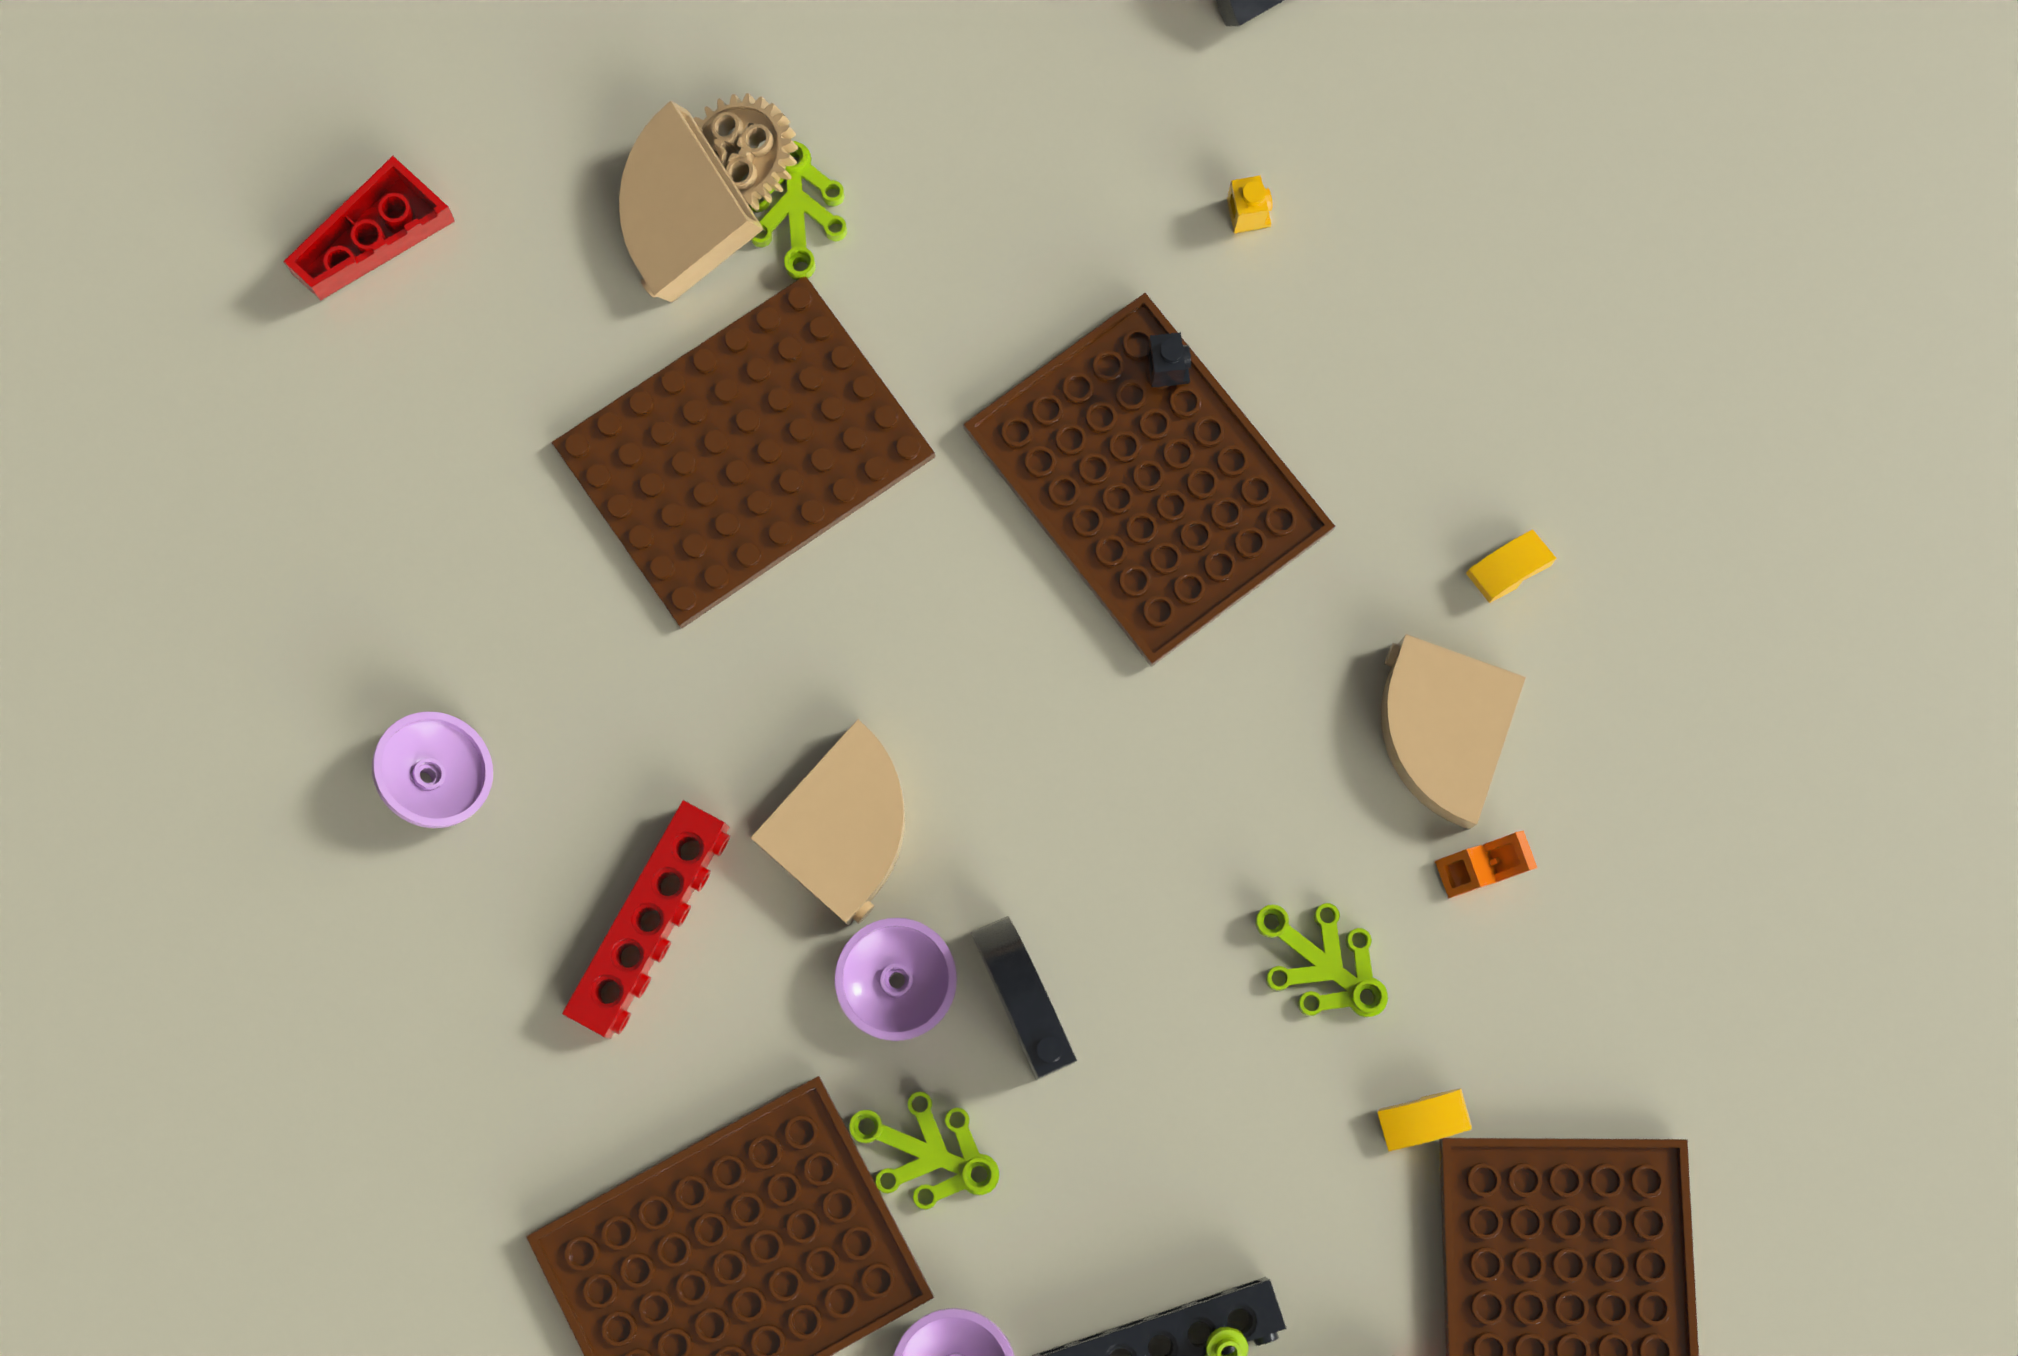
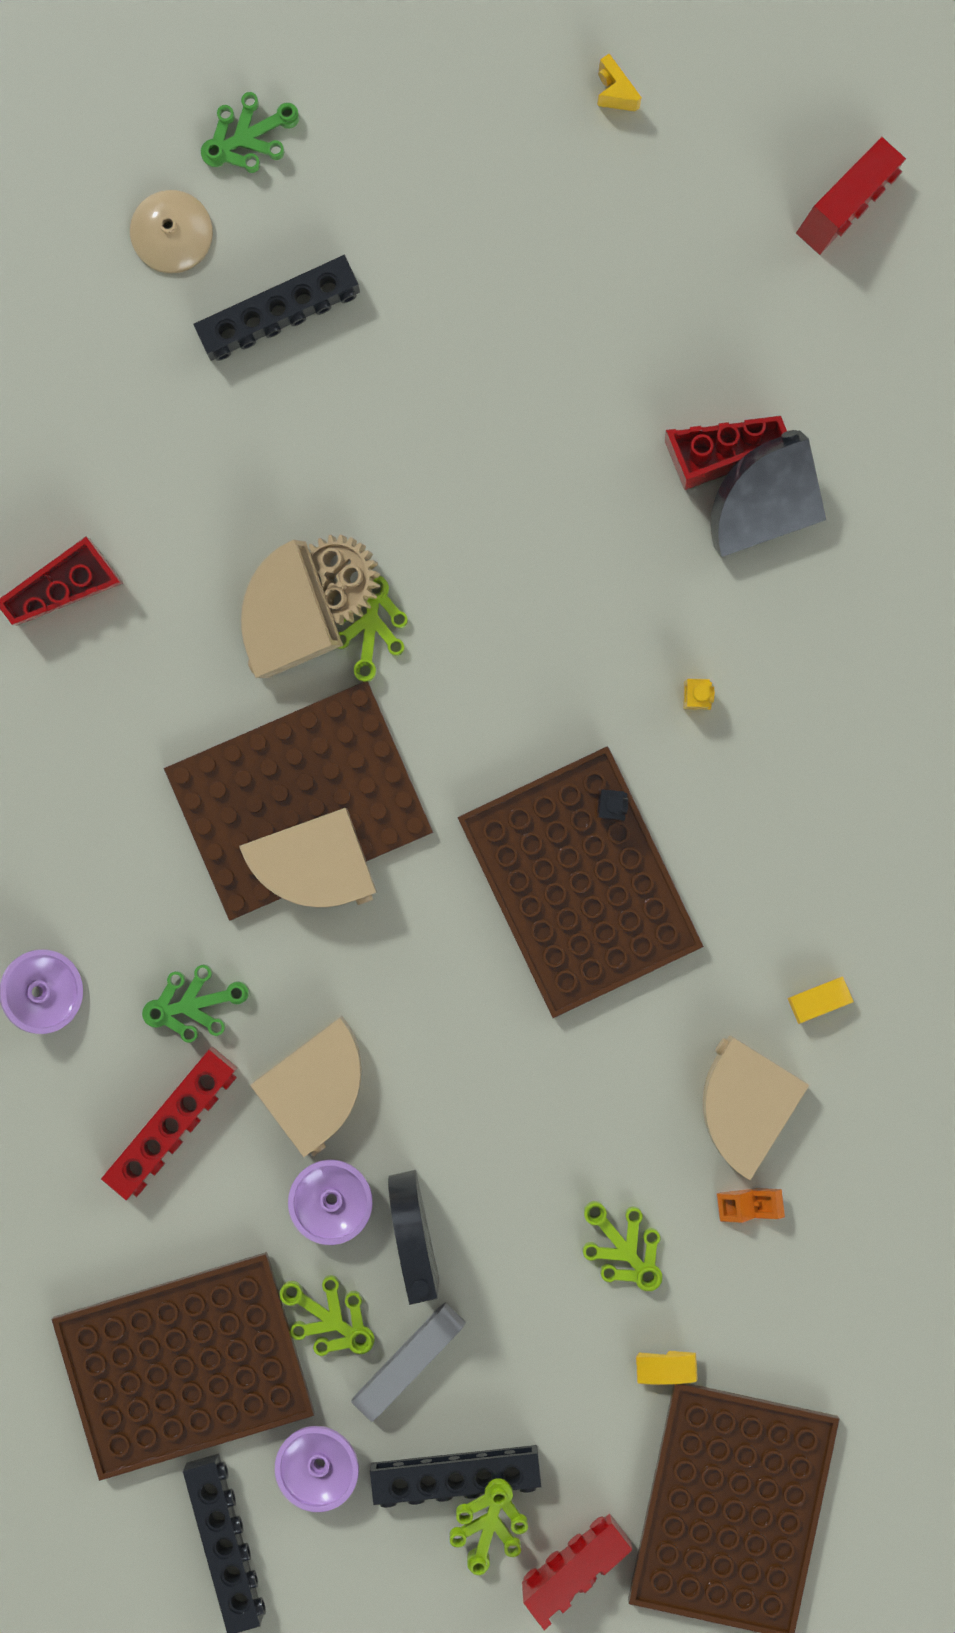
camera: 10 degrees right, 10 degrees up
none -> bright green plant [142,964,249,1043]
none -> tan brick [239,808,377,907]
none -> light grey beam [351,1302,466,1422]

